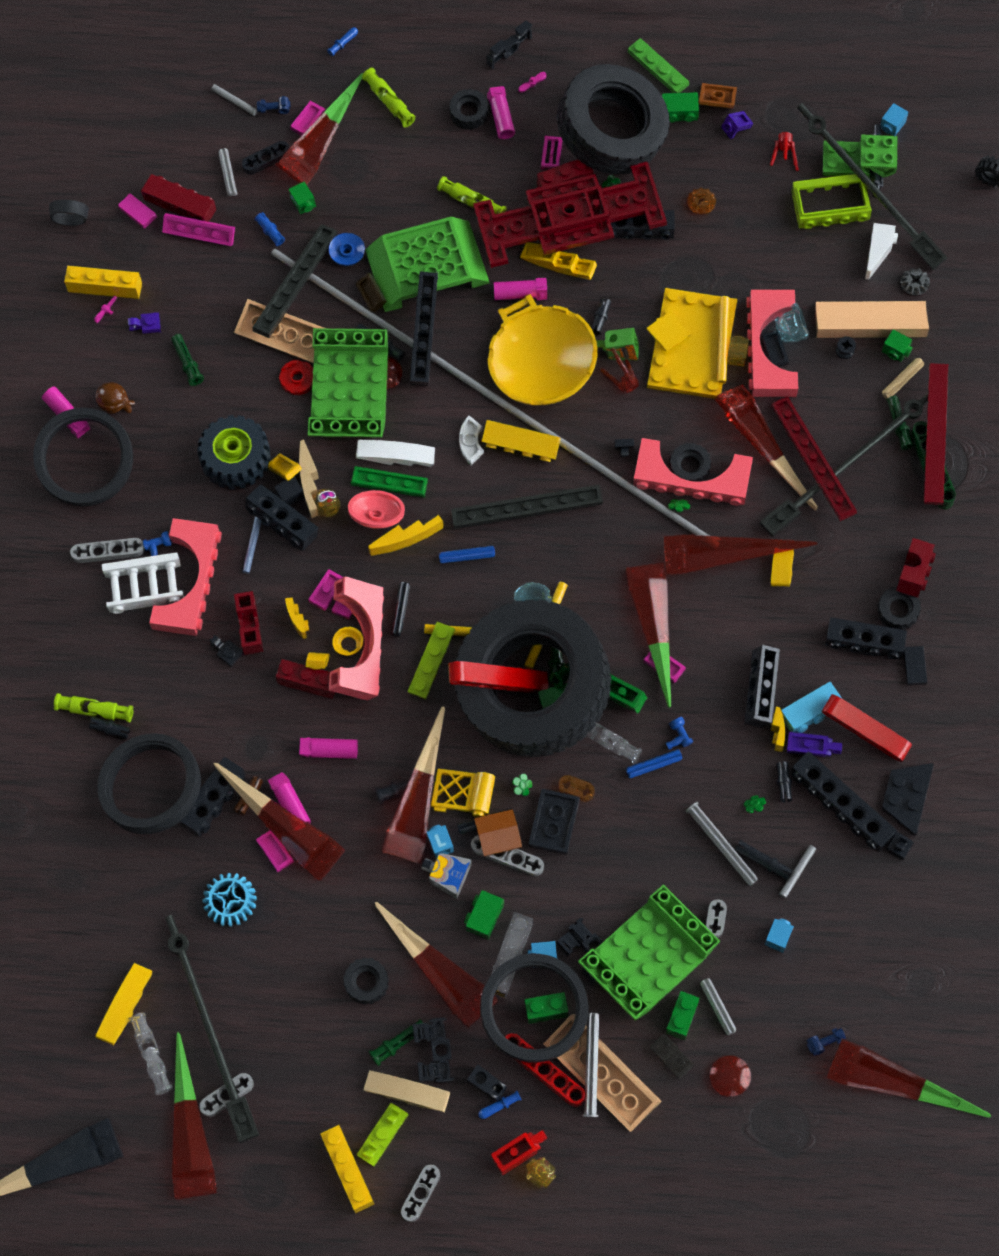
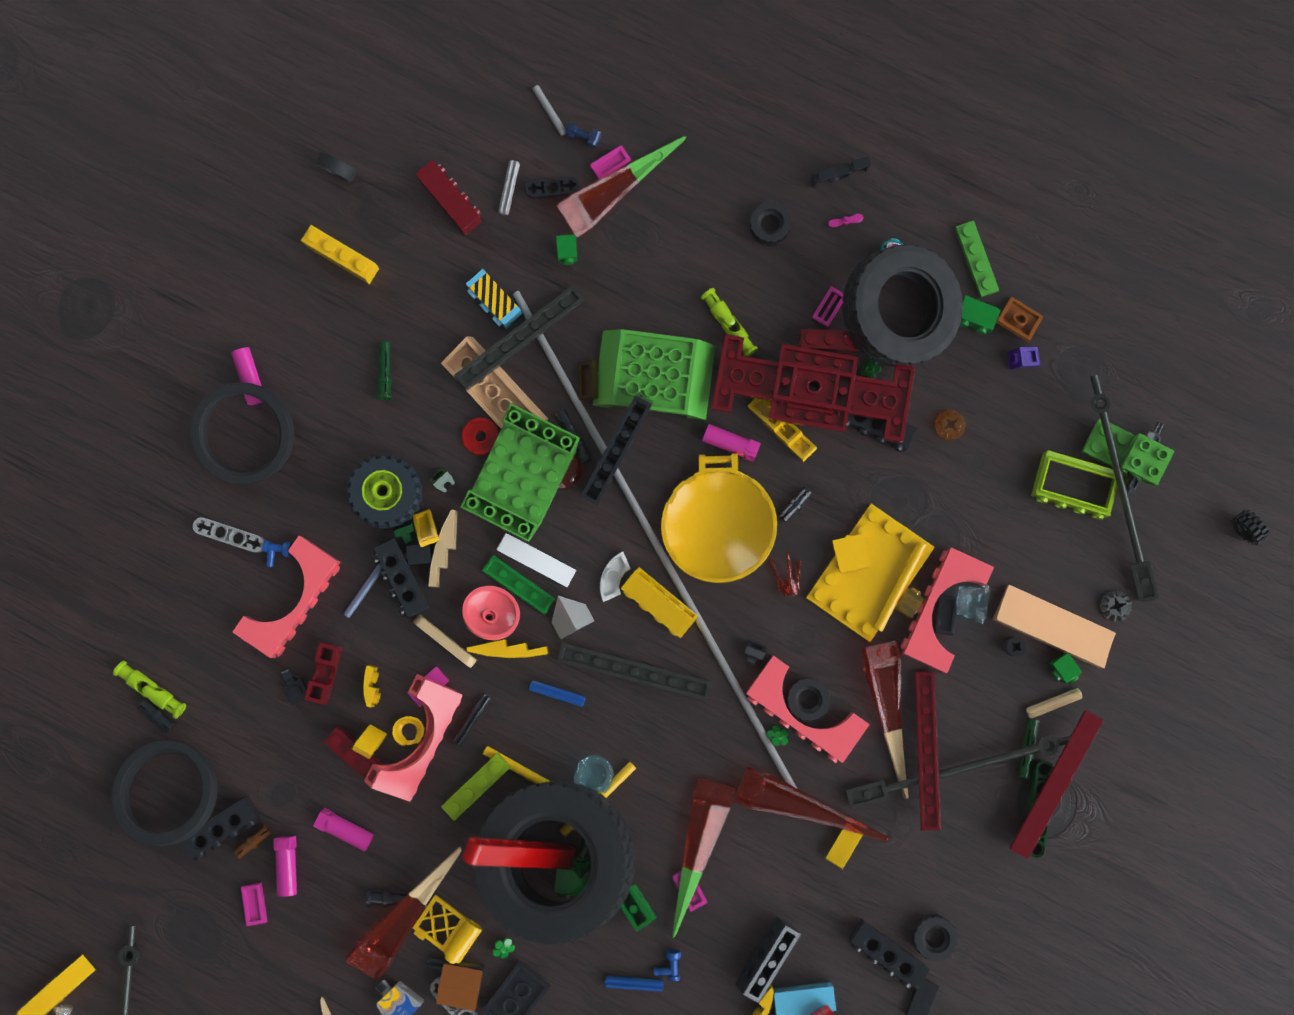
camera: 25 degrees right, 15 degrees up
dark pink piece [94,296,117,323] -> none
reddish brown hat [95,382,135,414] -> none
white fence [102,552,184,614] -> none
dark pink tile [118,194,157,229] -> none
dark purple plate [128,312,161,334] -> none
dark pink plate [162,213,235,246] -> none
medium azure gear [202,873,257,927] -> none
clear red plate [213,763,346,881] -> none
blue pin [255,212,285,246] -> none
dark pink plate [308,569,343,611] -> none
clear yellow head [314,489,341,517] -> none
blue piece [327,27,358,56] -> none
blue dish [329,233,365,266] -> none
lime piece [362,68,415,127] -> none
dark azure brick [427,825,454,859] -> none
dark pink piece [487,86,515,139] -> none
clear orange beam [559,775,595,802] -> none
clear piece [586,722,643,764] -> none
bright green torso [596,328,639,360] -> none
red plant [770,132,799,171] -> none
white slope [865,223,898,280] -> none
dark azure brick [880,103,908,136] -> none
dark red arch [896,538,936,597] -> none
none -> dark green tile [393,520,415,544]
none -> tan beam [413,614,477,668]
none -> tile [429,466,455,492]
none -> brick [466,269,522,329]
none -> light grey slope [552,596,594,639]

